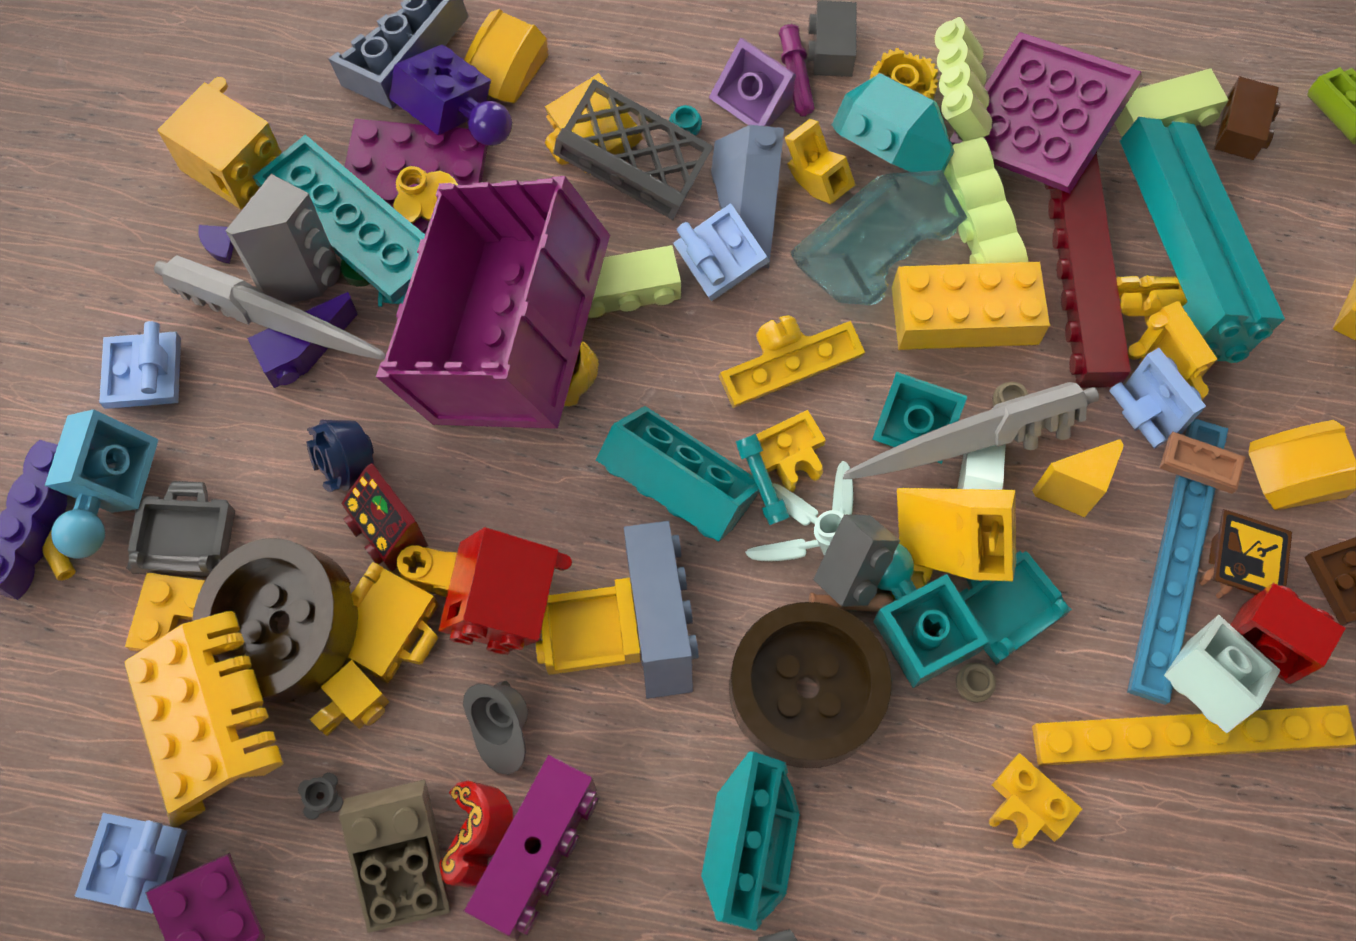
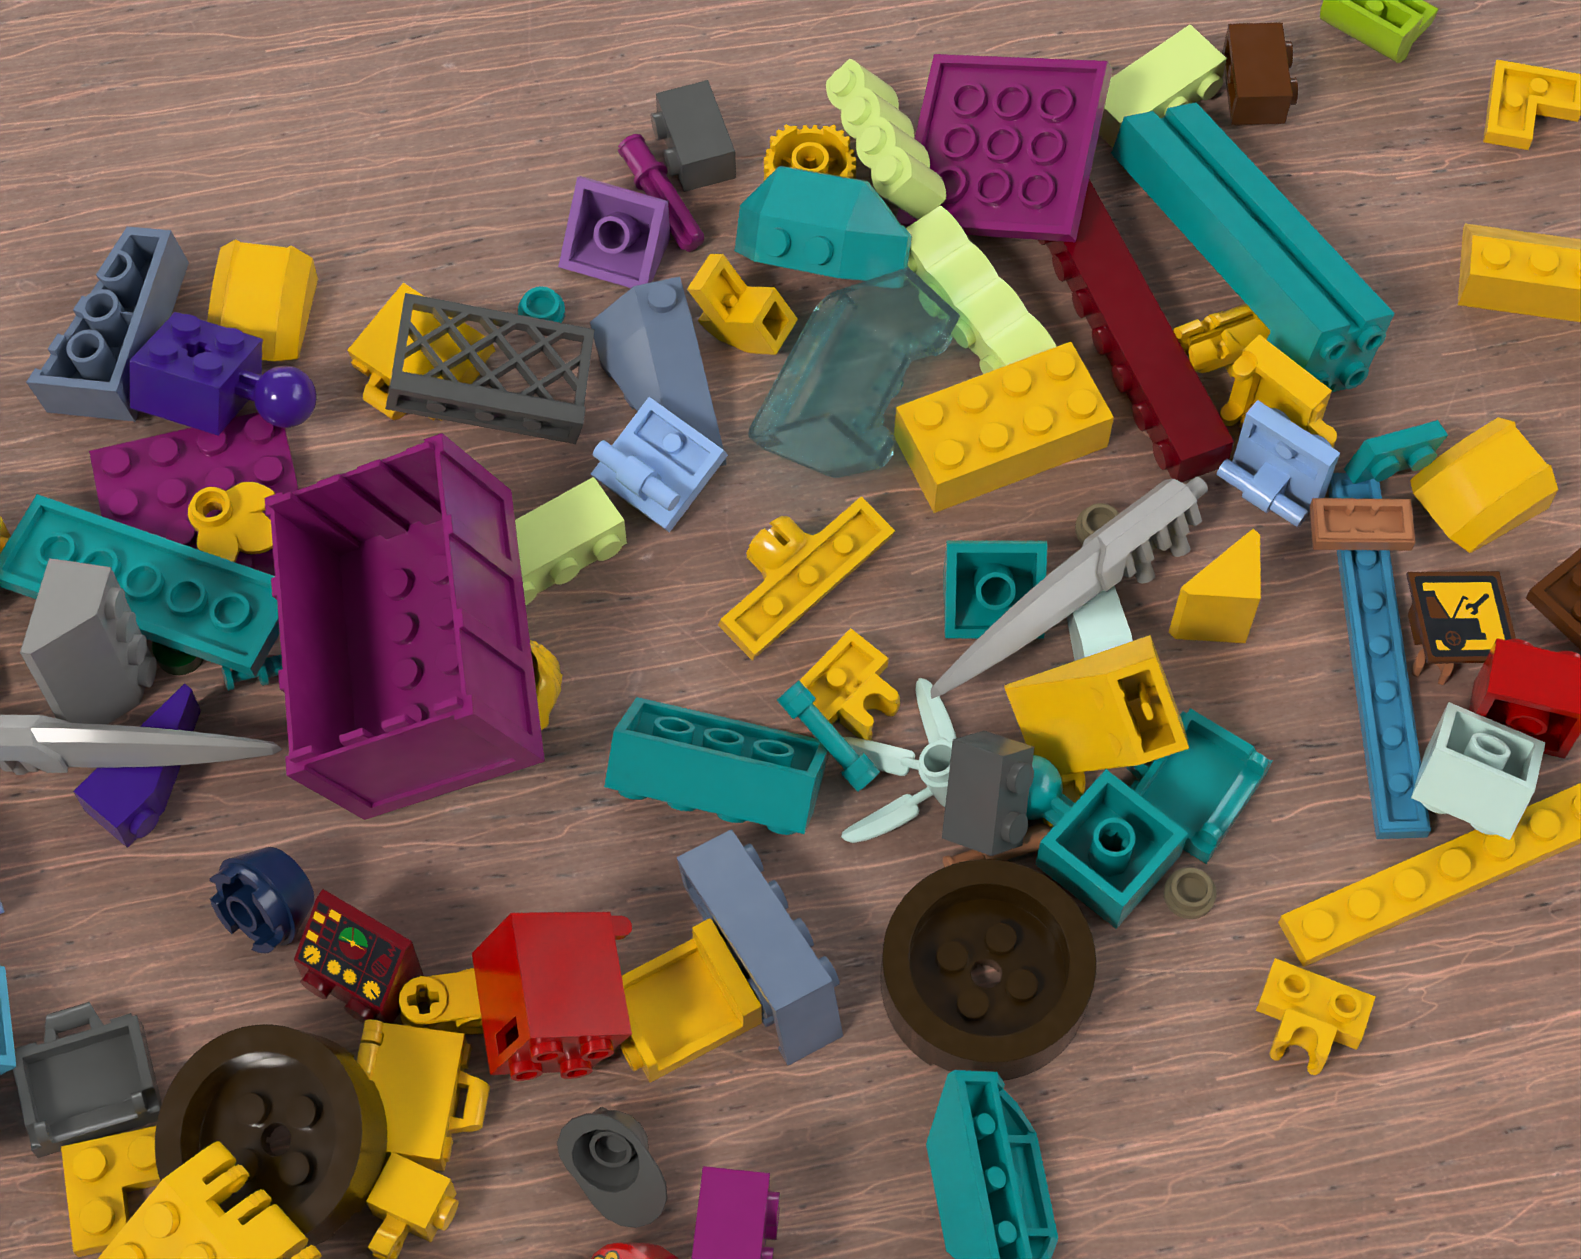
camera: 20 degrees left, 5 degrees down
none -> teal plate [1344,420,1448,484]

